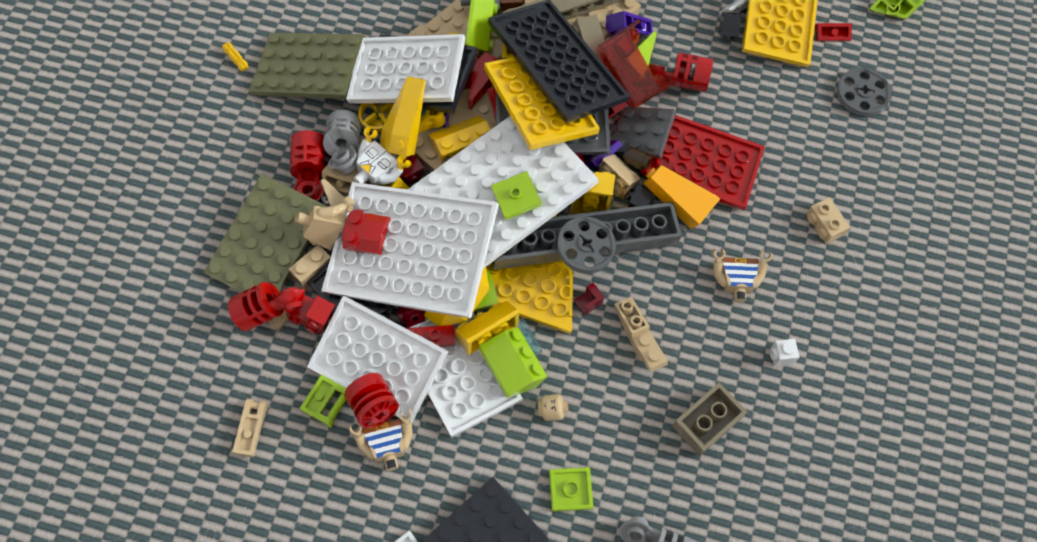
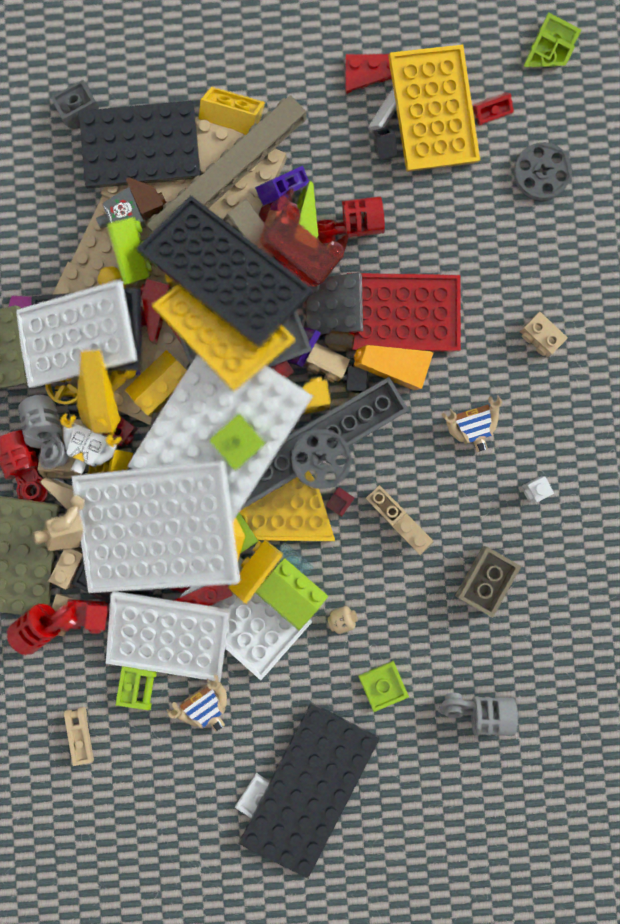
camera: 15 degrees left, 20 degrees up
red slope [342,209,391,255] -> none
red wheel [344,373,399,428] -> none

